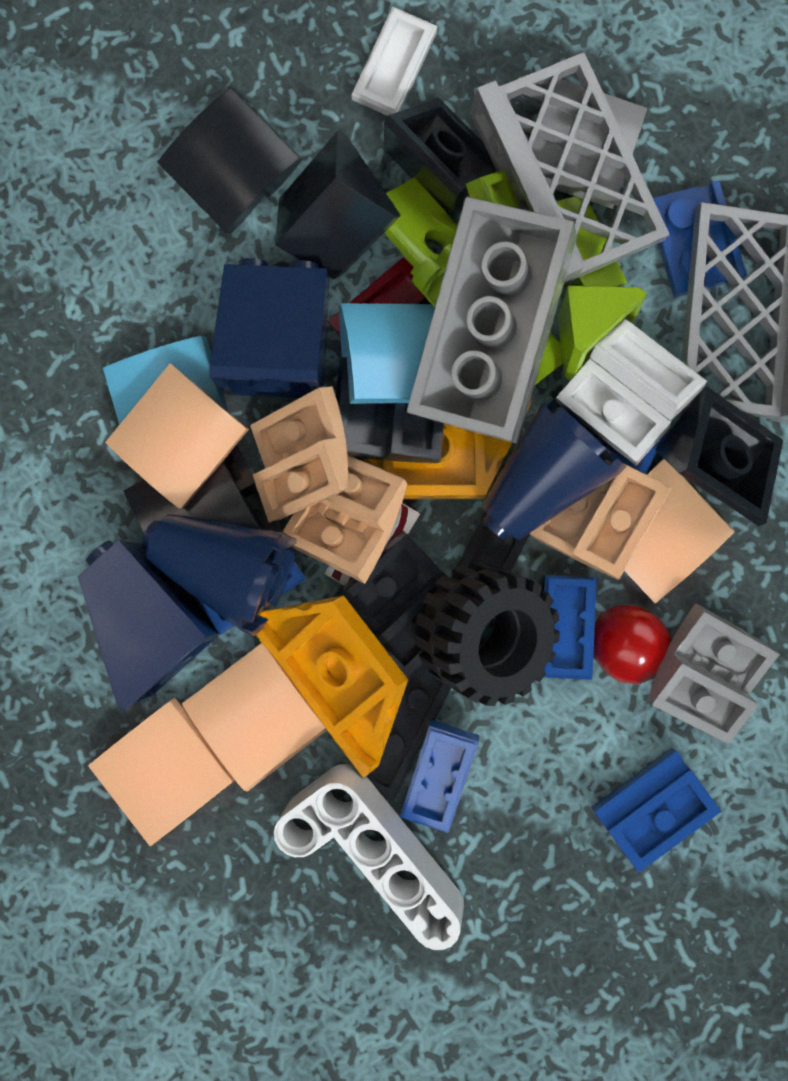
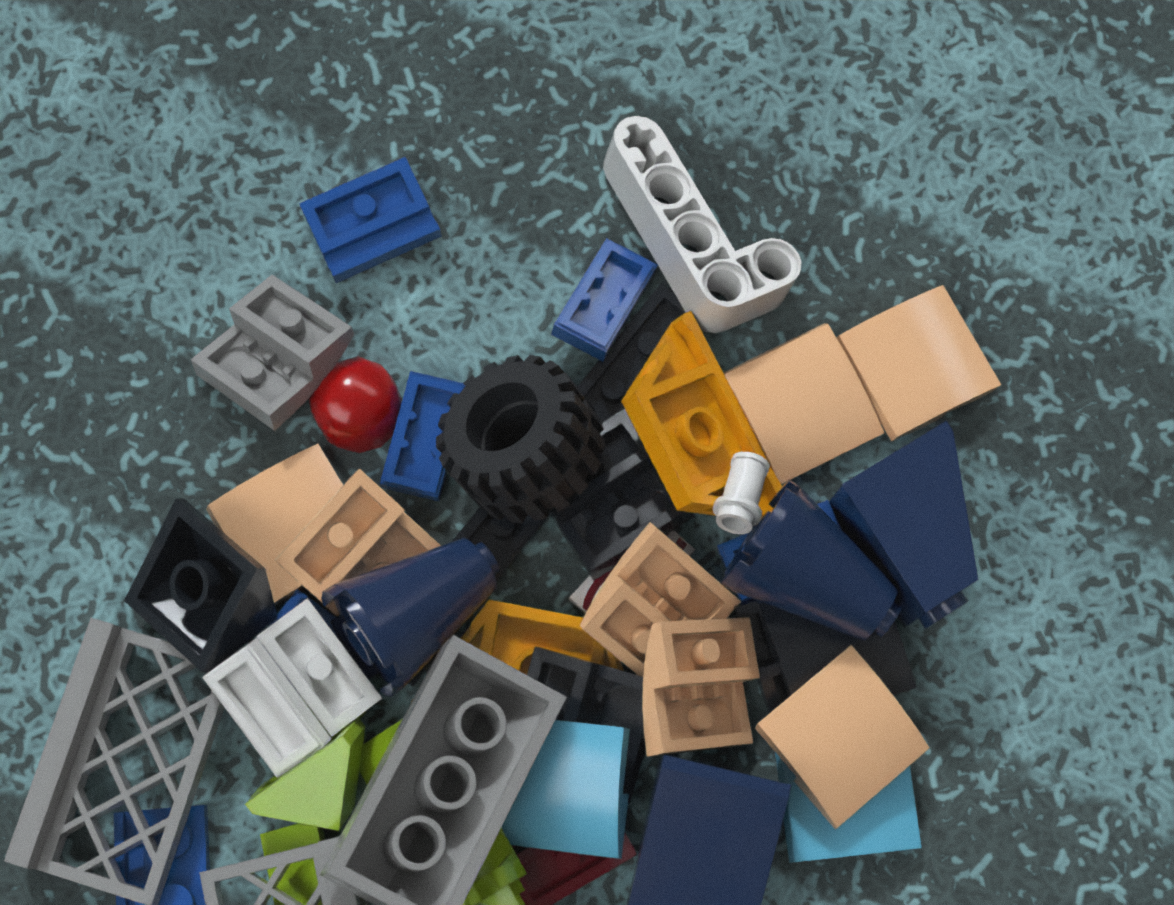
camera: 170 degrees left, 10 degrees down
none -> white pin [713,452,770,534]

